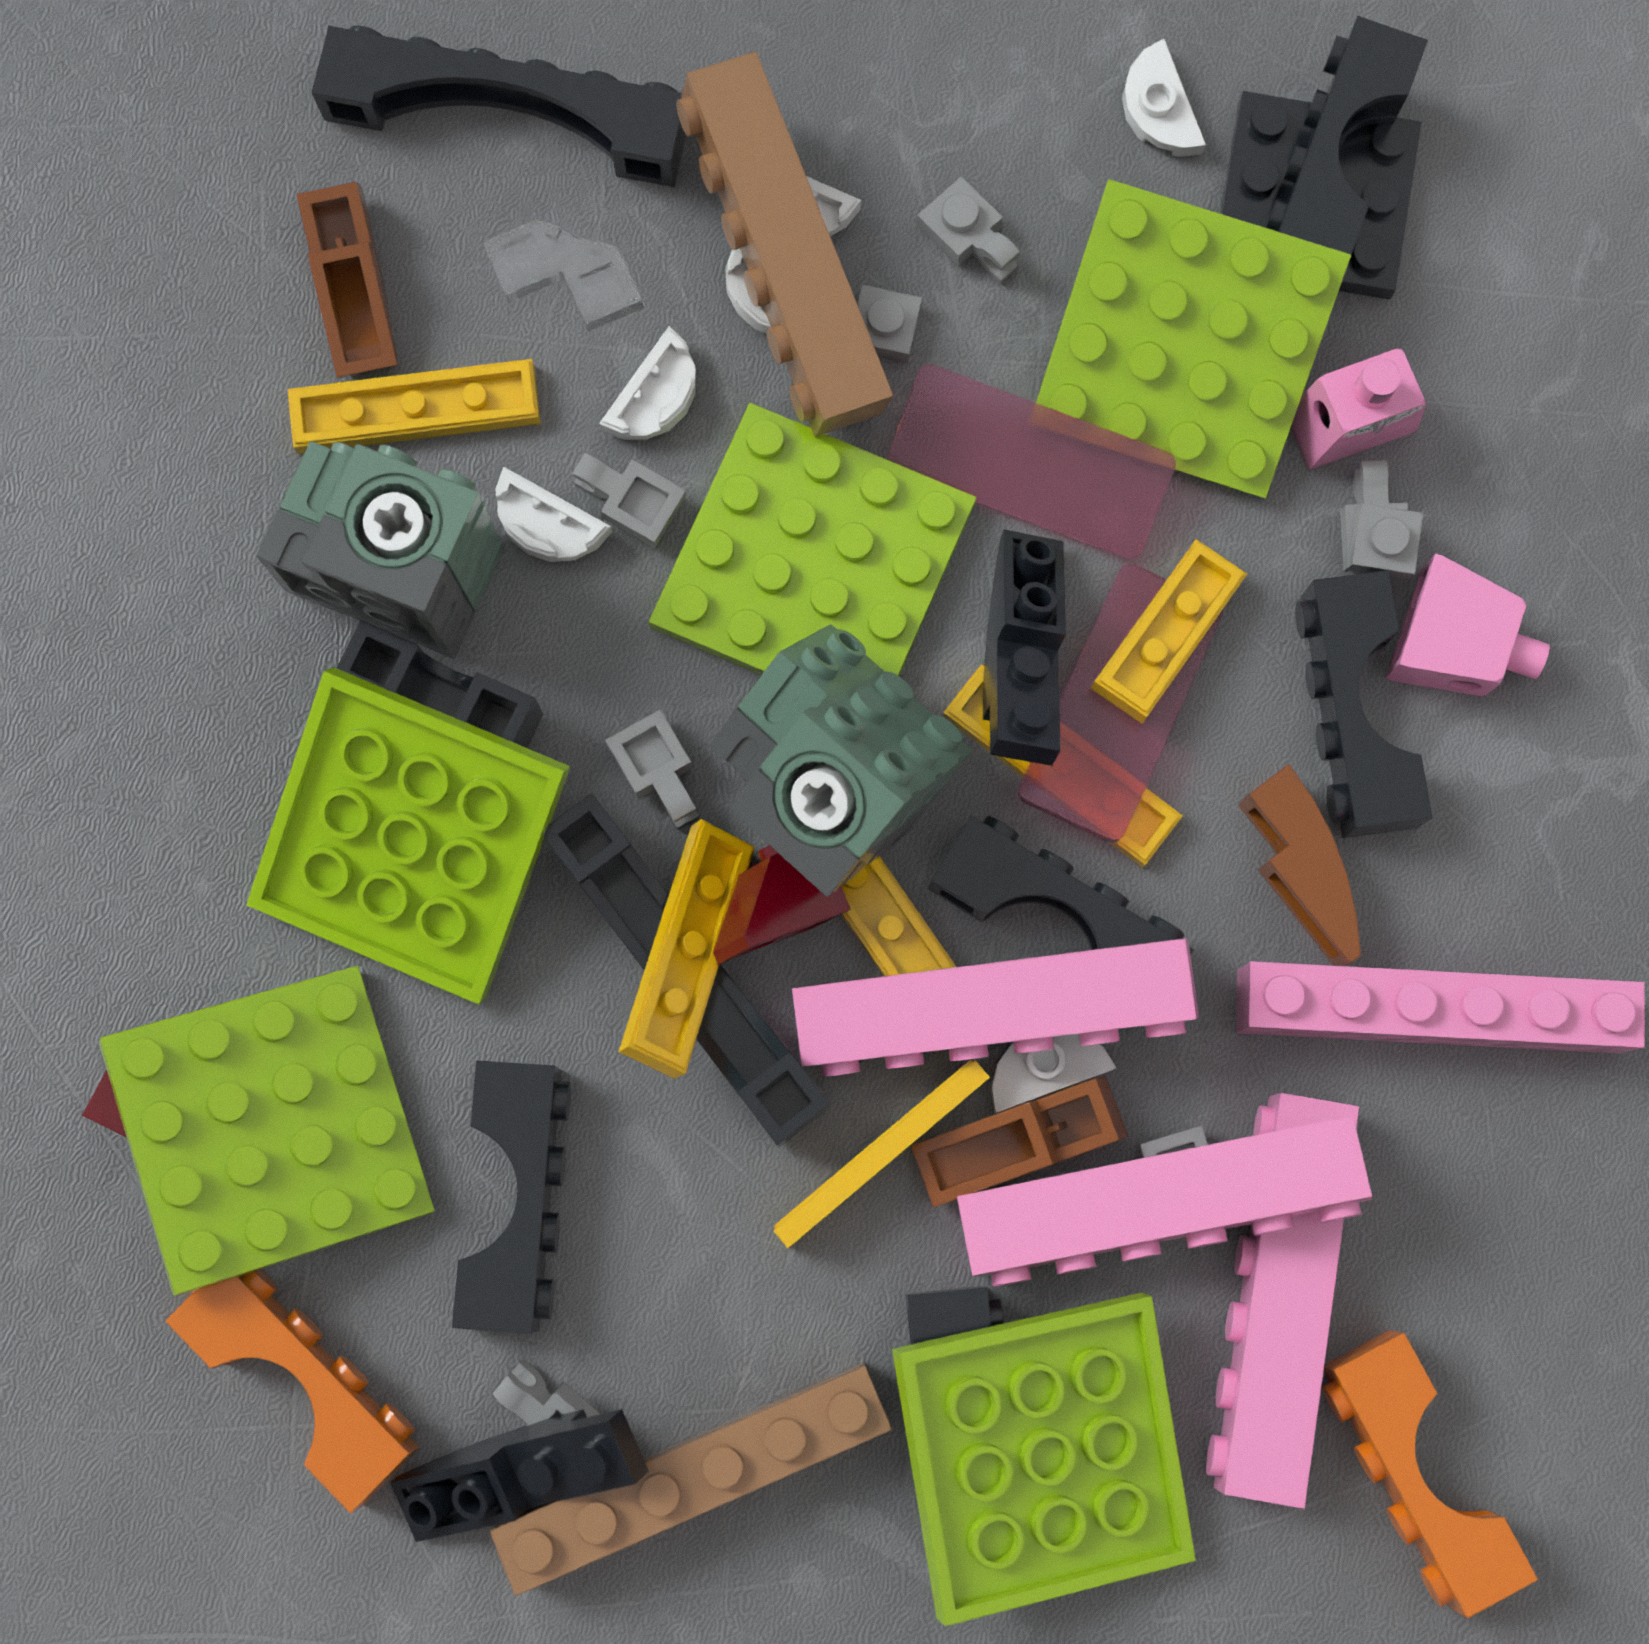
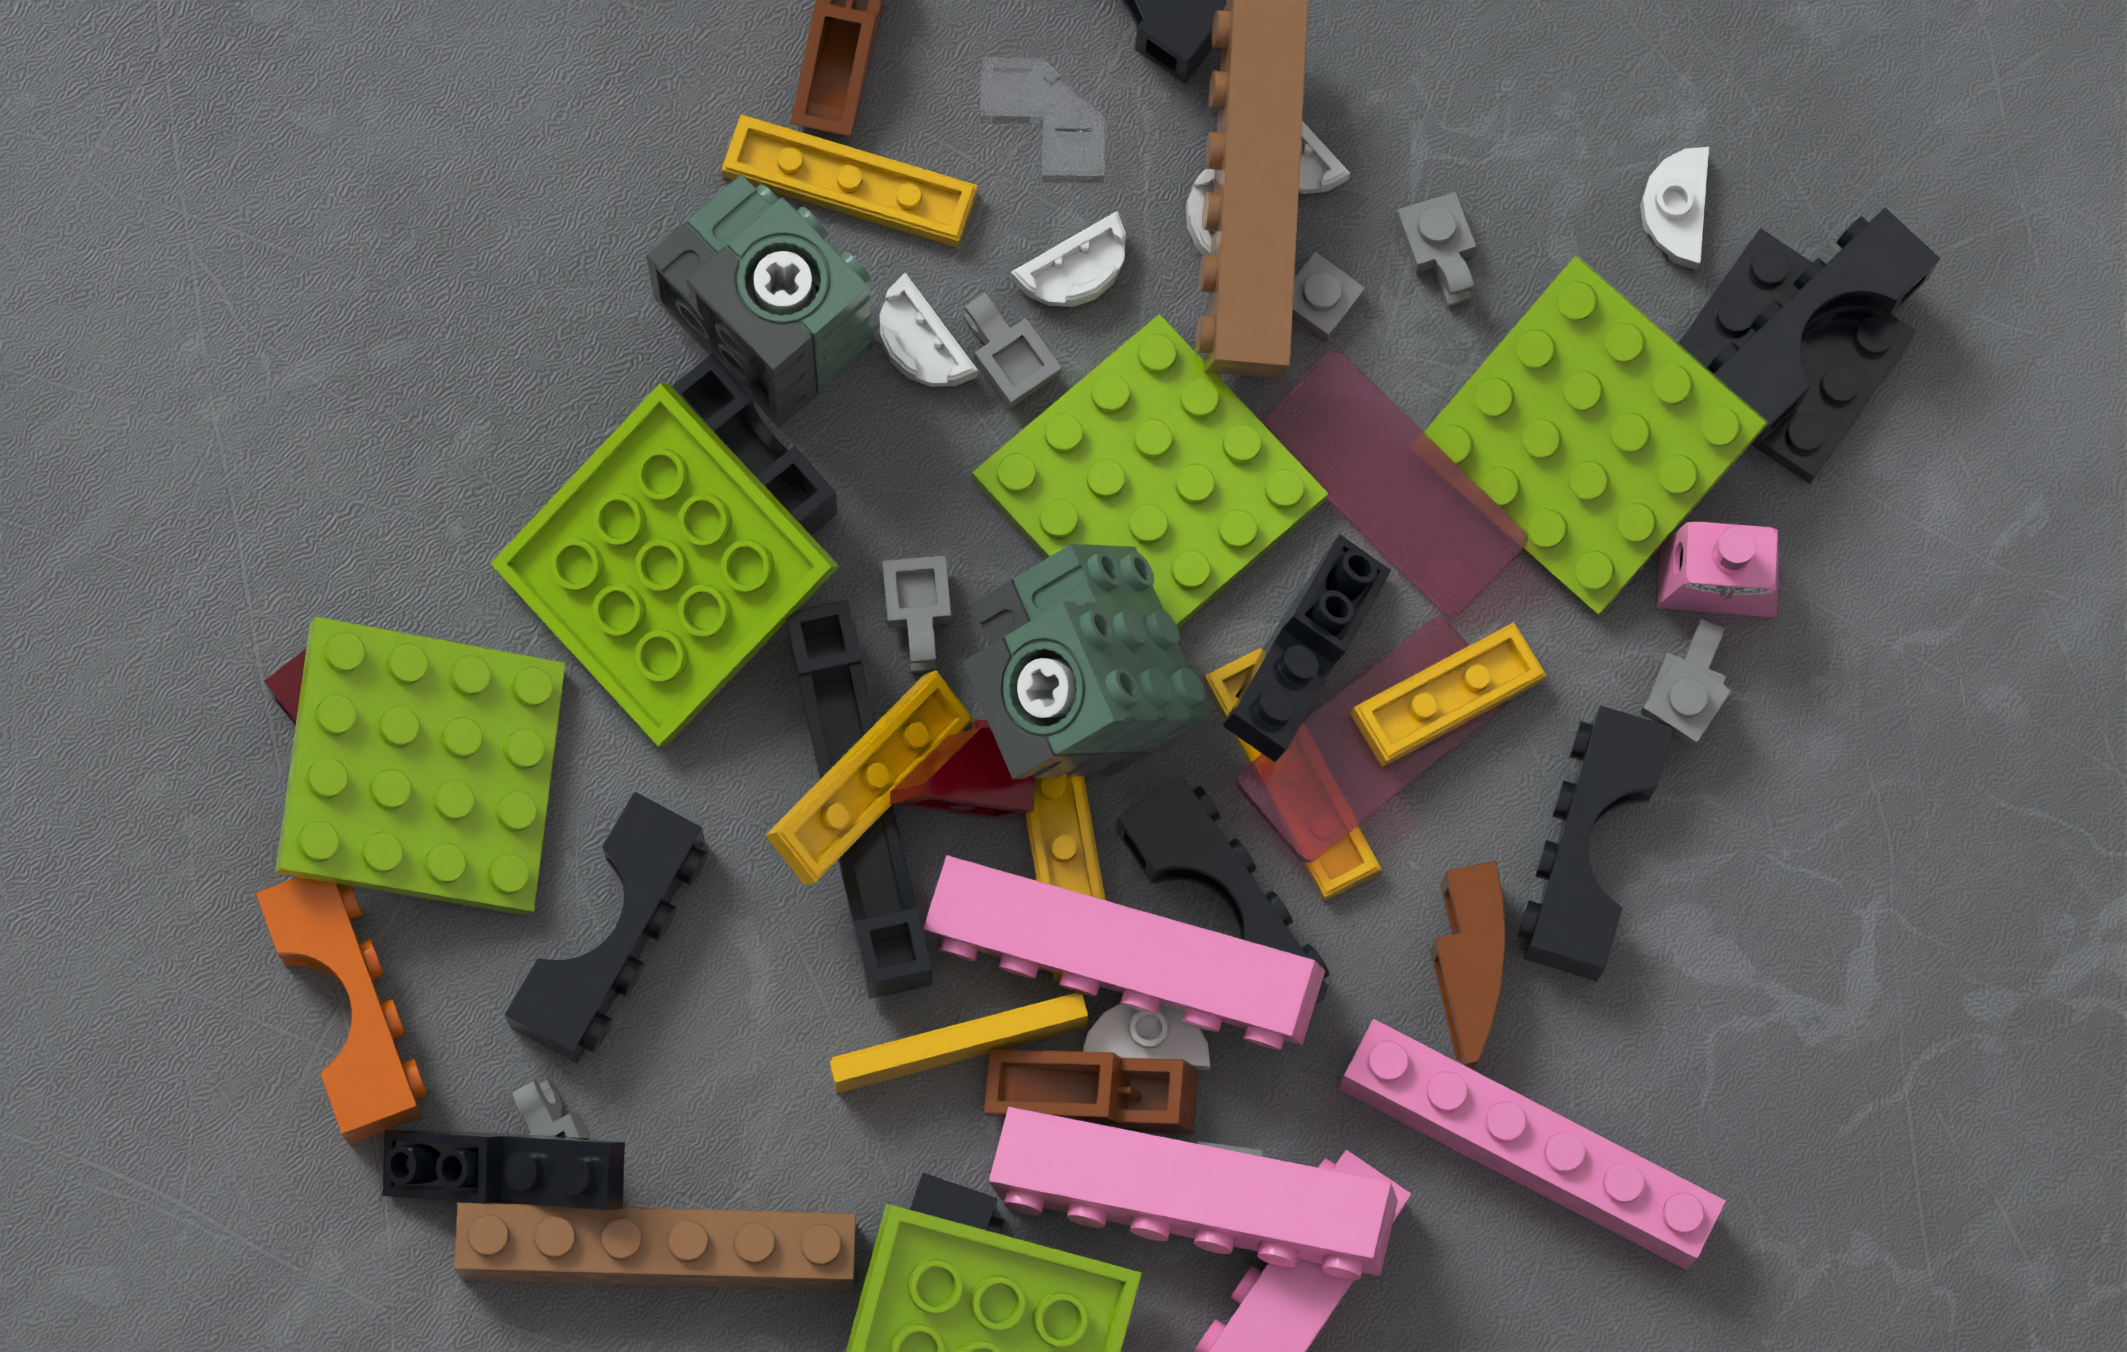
camera: 20 degrees right, 5 degrees down
bright pink torso [1385,553,1550,696] -> none

